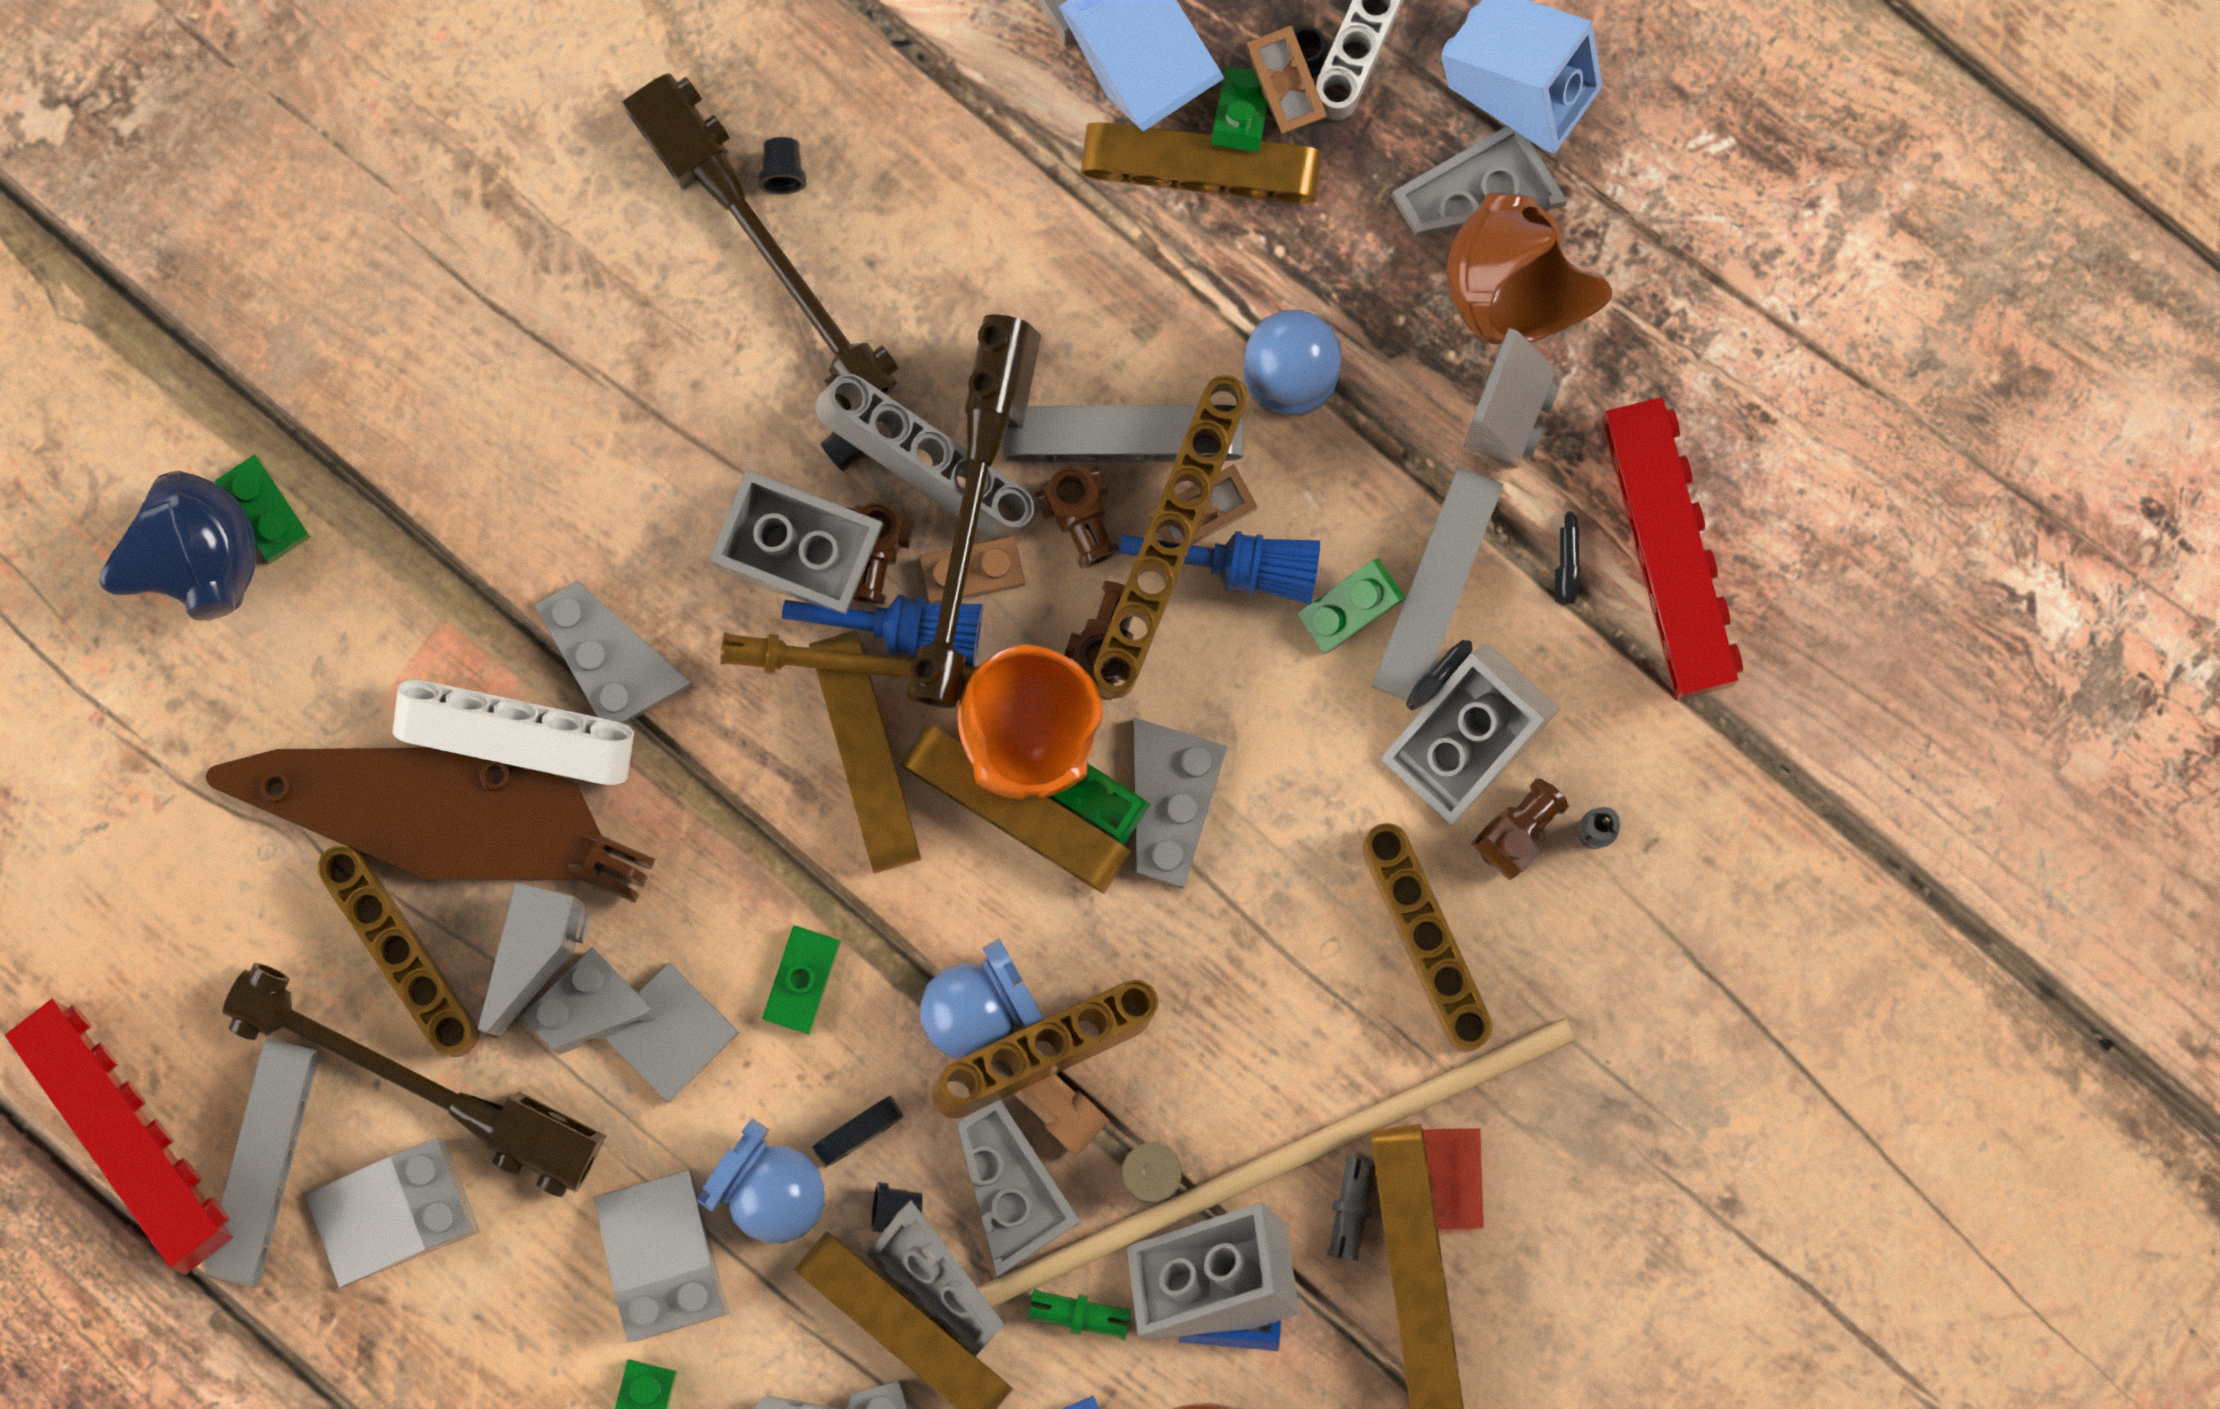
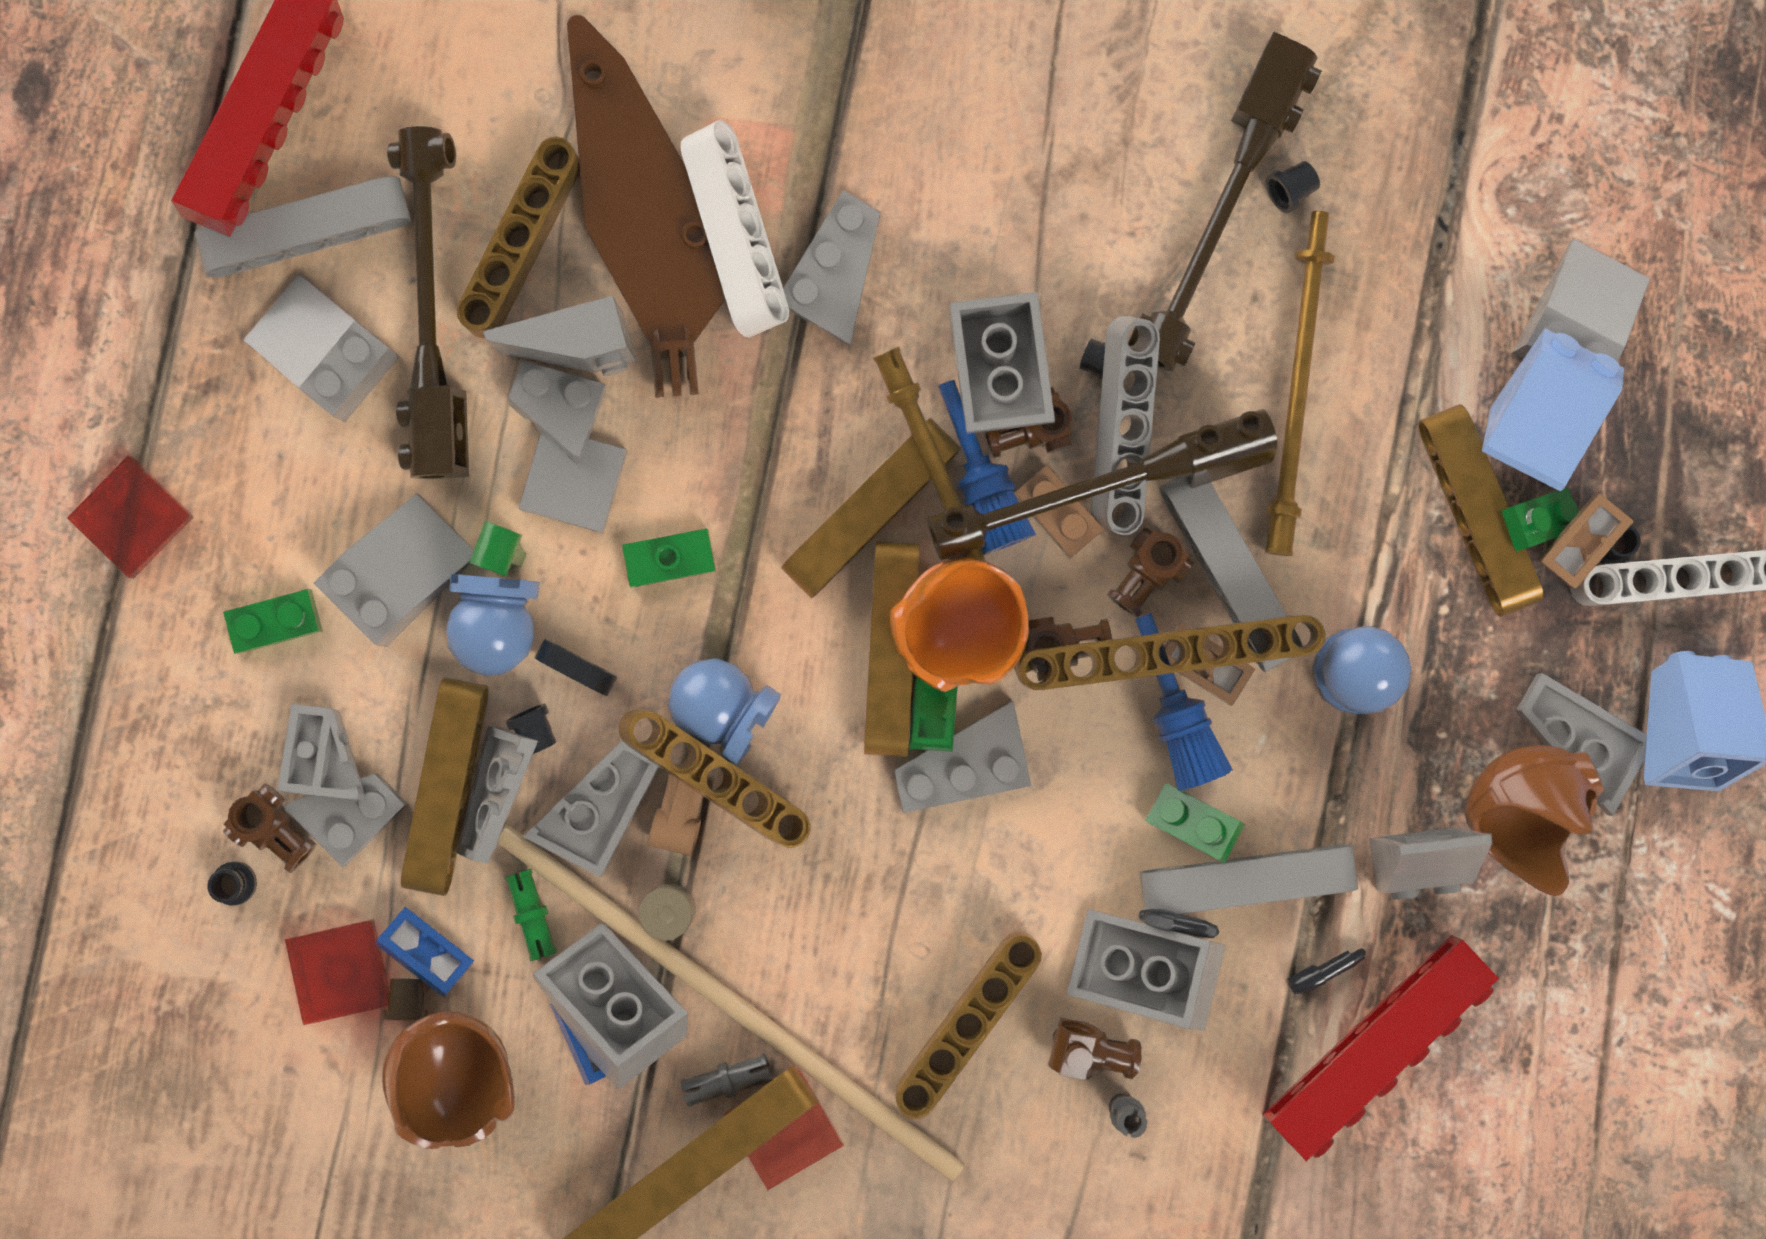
camera: 55 degrees right, 5 degrees up
none -> green piece [469,521,526,576]
none -> pearl gold bar [1265,211,1335,556]

